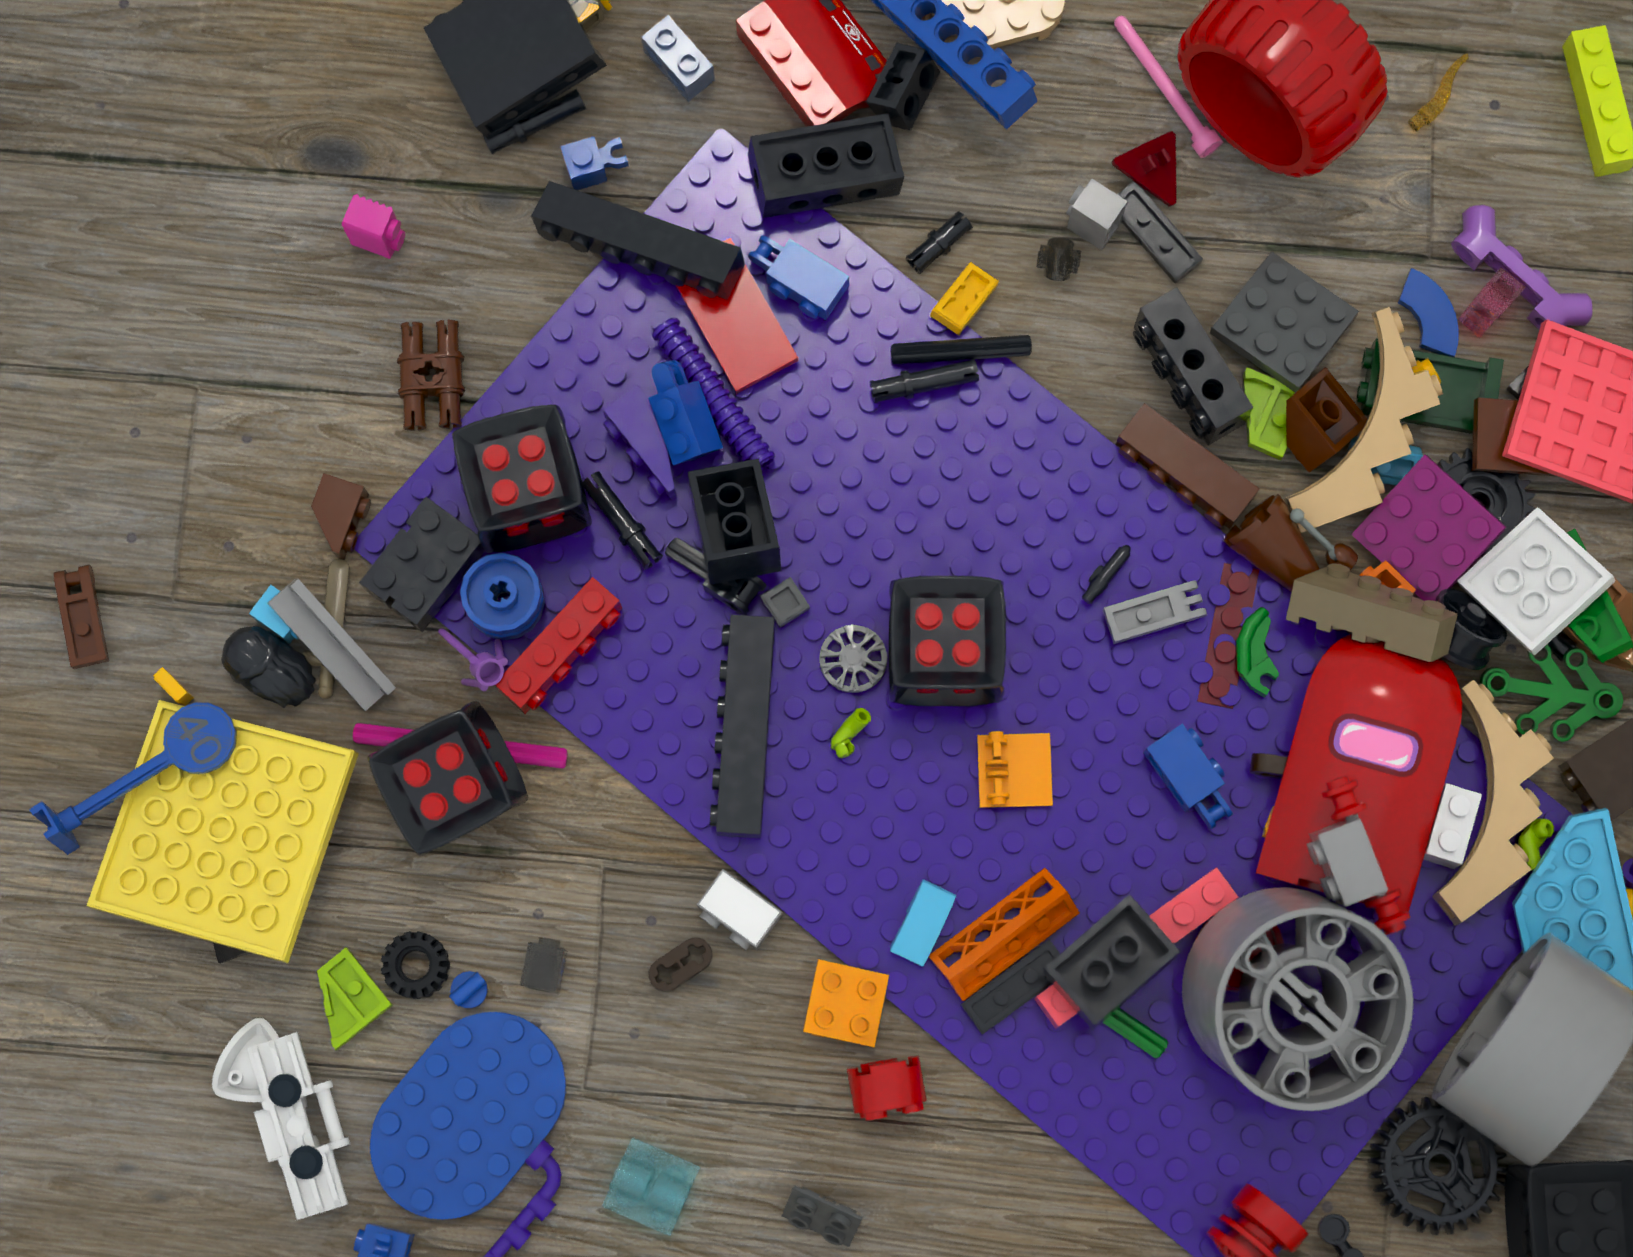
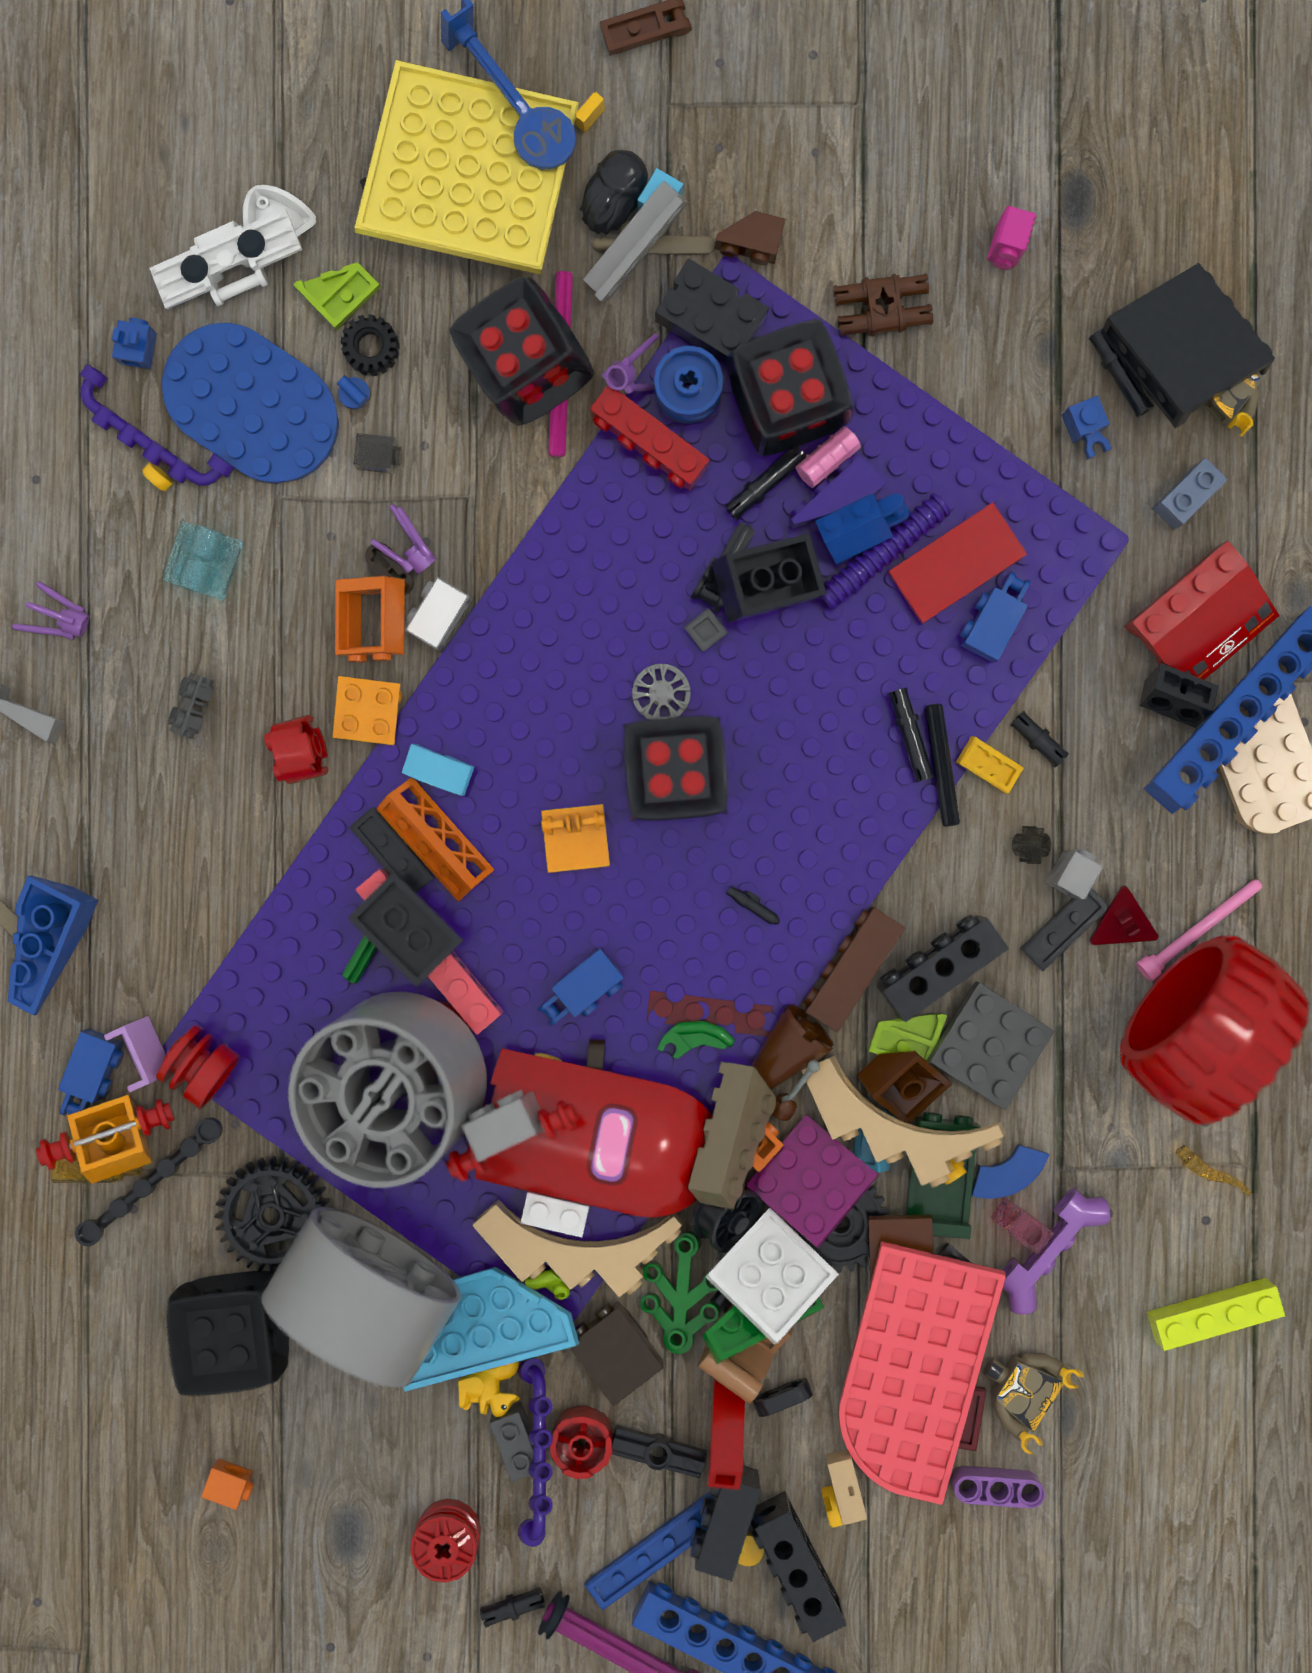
camera: 85 degrees right, 10 degrees up
black brick [531,181,745,300] -> none
black brick [710,615,775,839] -> none
black brick [748,113,904,218] -> none
lime arm [831,708,871,759] -> none
light grey hinge [1103,580,1207,644] -> none
none -> yellow tile [142,462,174,491]
none -> orange window [335,576,405,663]
none -> medium lavender plant [371,504,436,575]
none -> bright pink axle [796,426,861,488]

